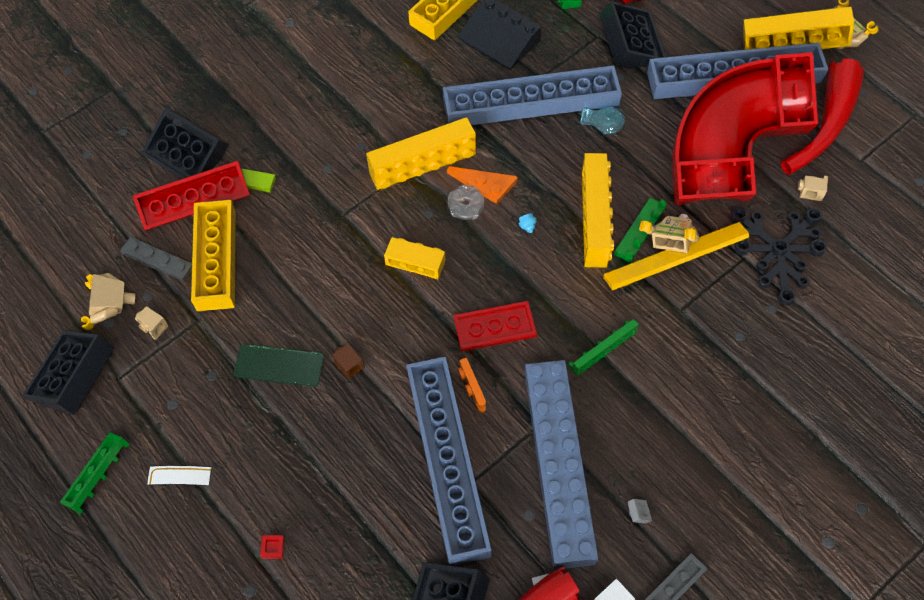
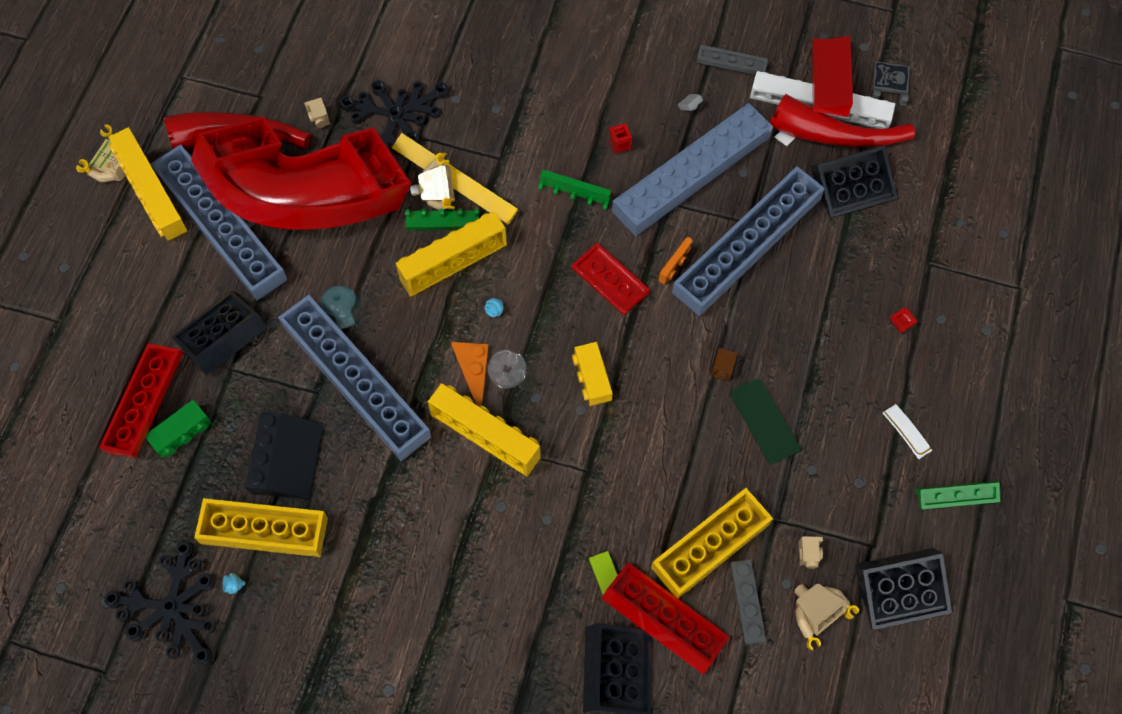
camera: 125 degrees left, 5 degrees up
none -> red brick [609,123,632,154]

